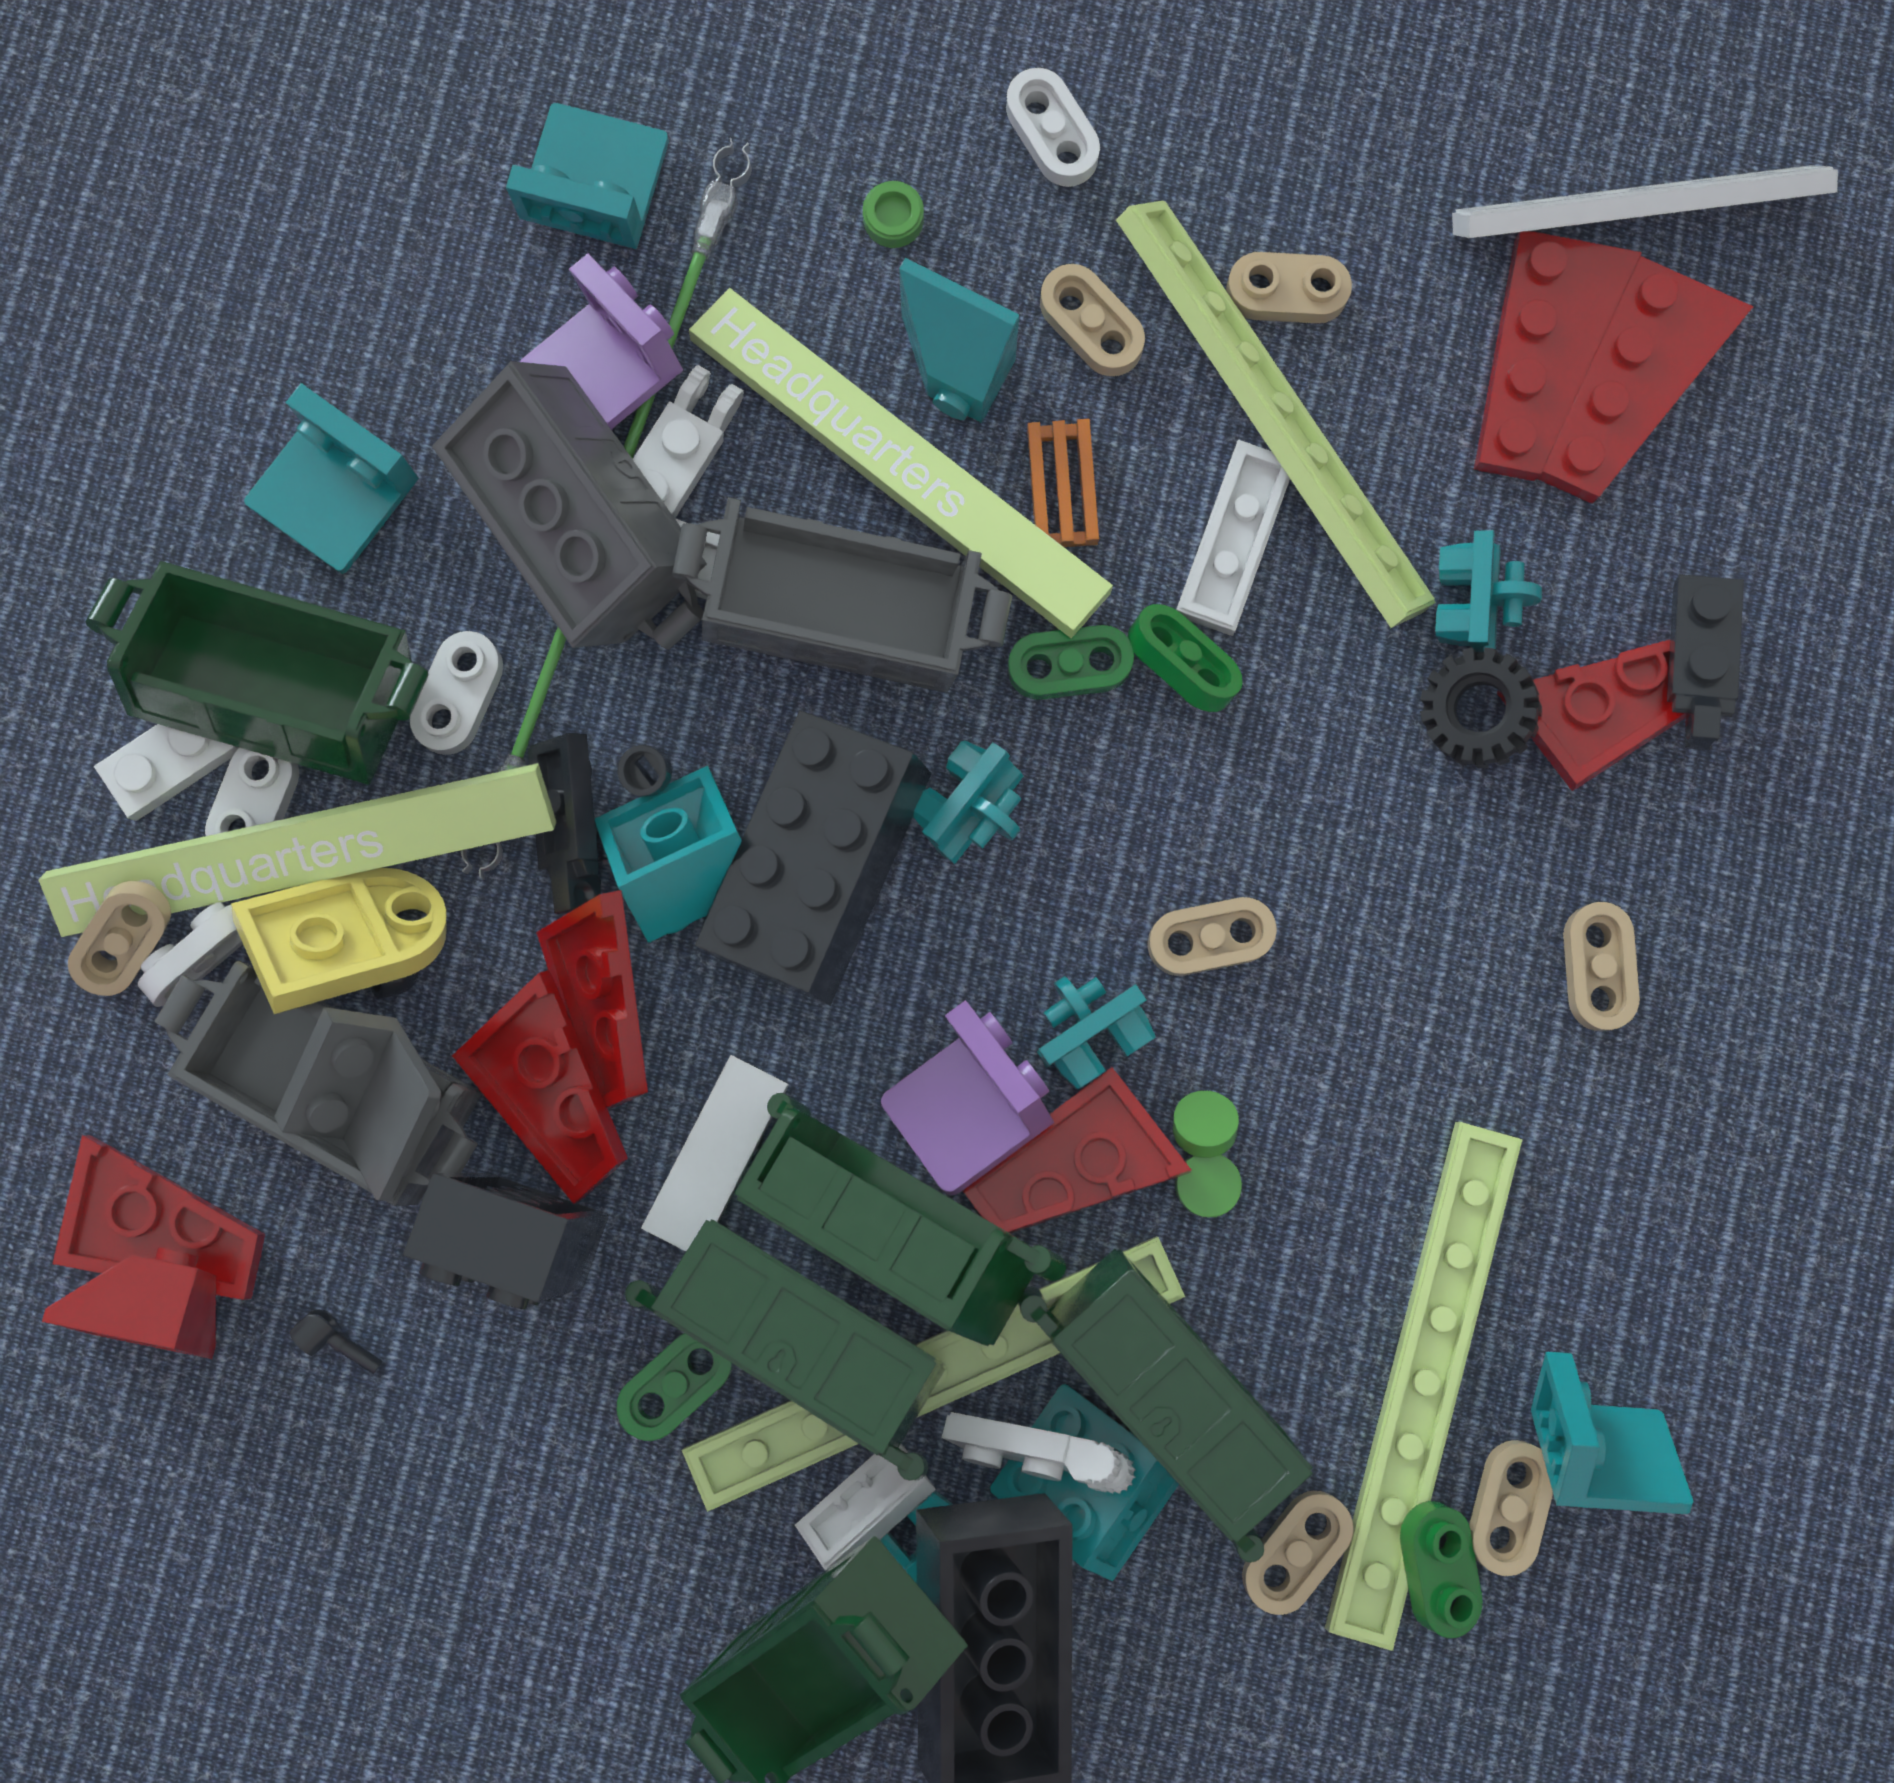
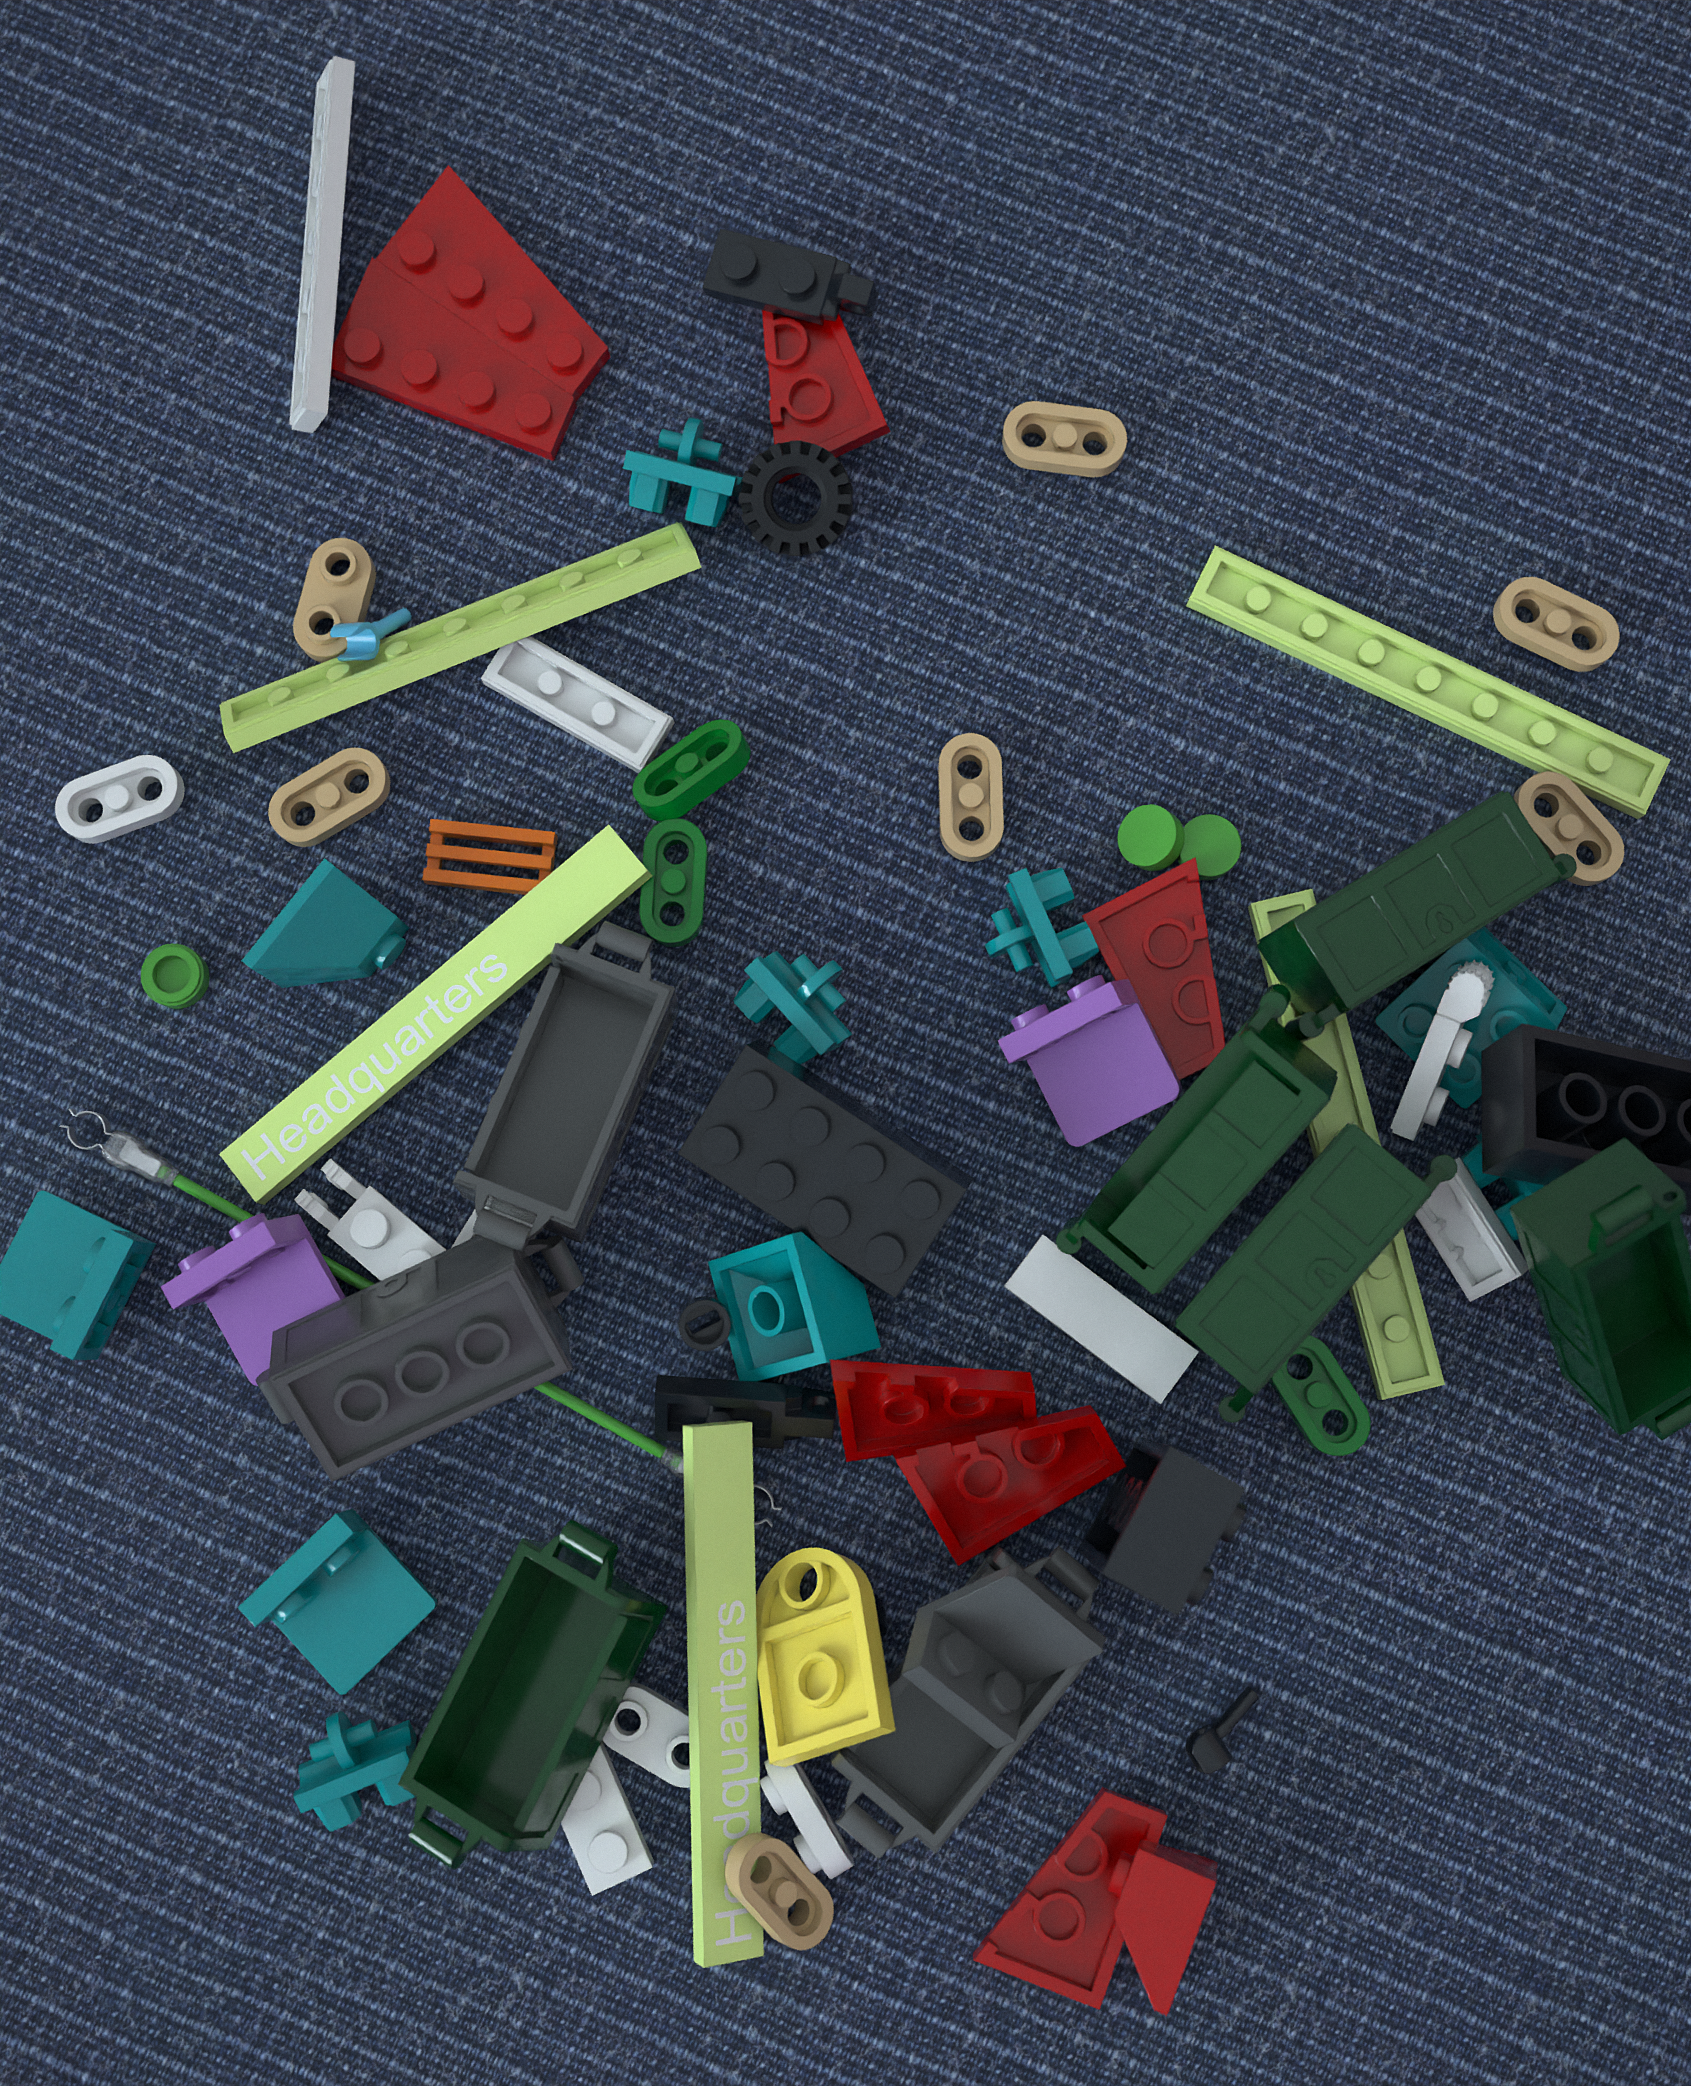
camera: 75 degrees left, 0 degrees up
white plate [410,631,503,755] -> none
green plate [1400,1501,1483,1638] -> none
teal bracket [1531,1352,1693,1514] -> none
none -> teal hips [293,1711,417,1832]
none -> medium azure hand [330,608,412,661]

